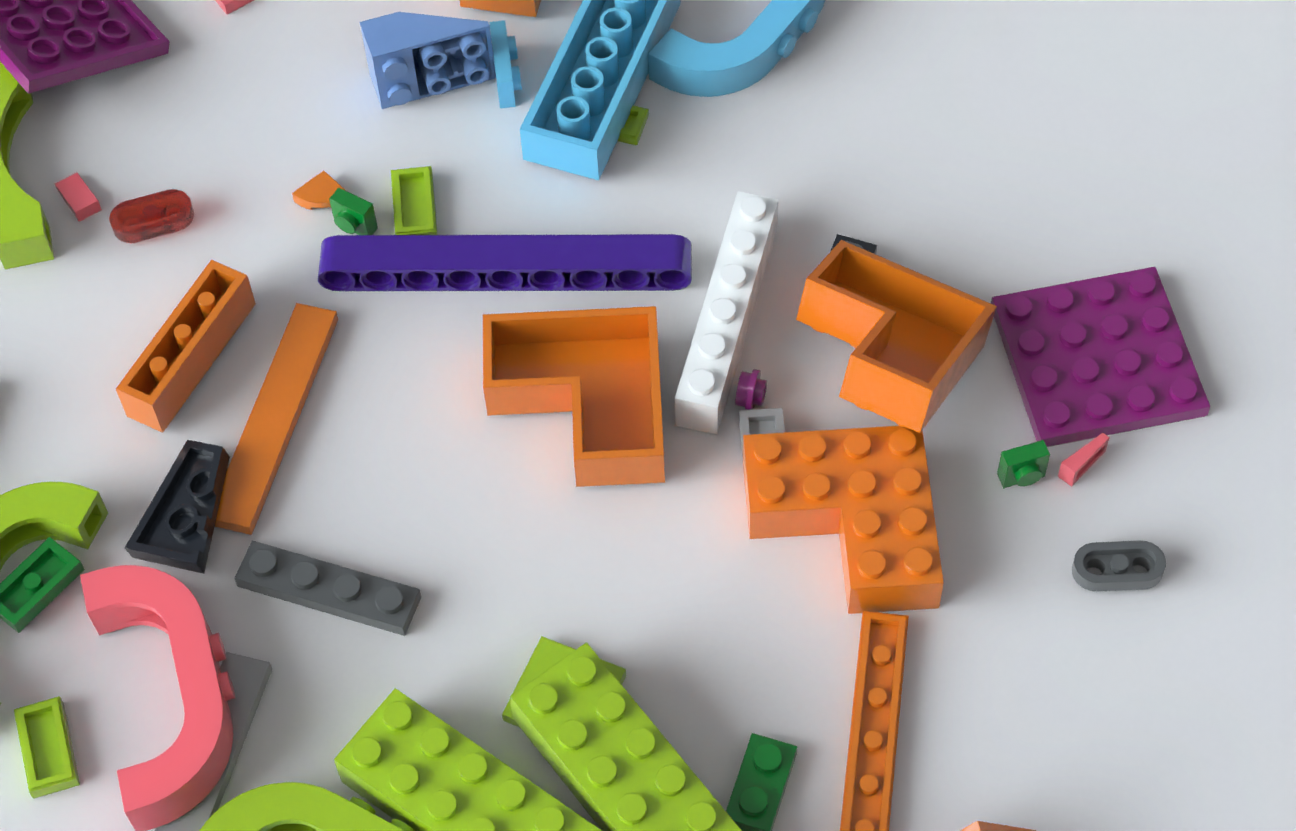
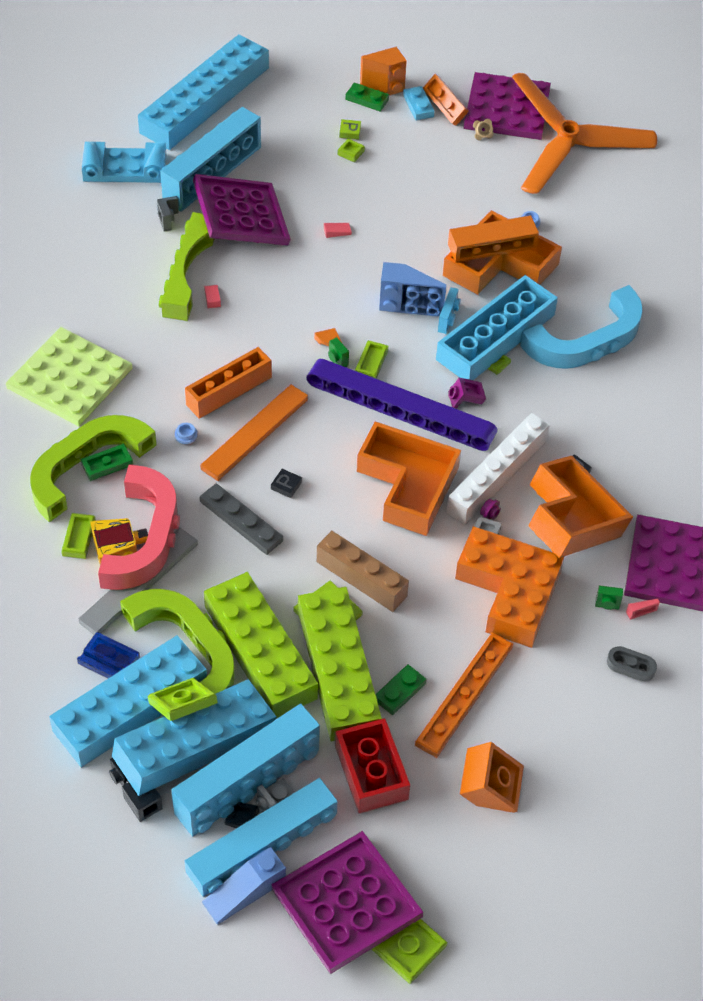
camera: 20 degrees right, 5 degrees down
clear red plate [109,189,194,243] -> none
black wing [125,440,230,574] -> none
none -> torso [90,518,148,564]
none -> light blue plate [175,423,198,444]
none -> black tile [271,469,302,498]
none -> medium nougat brick [316,530,409,612]
none -> magenta bracket [448,377,486,408]

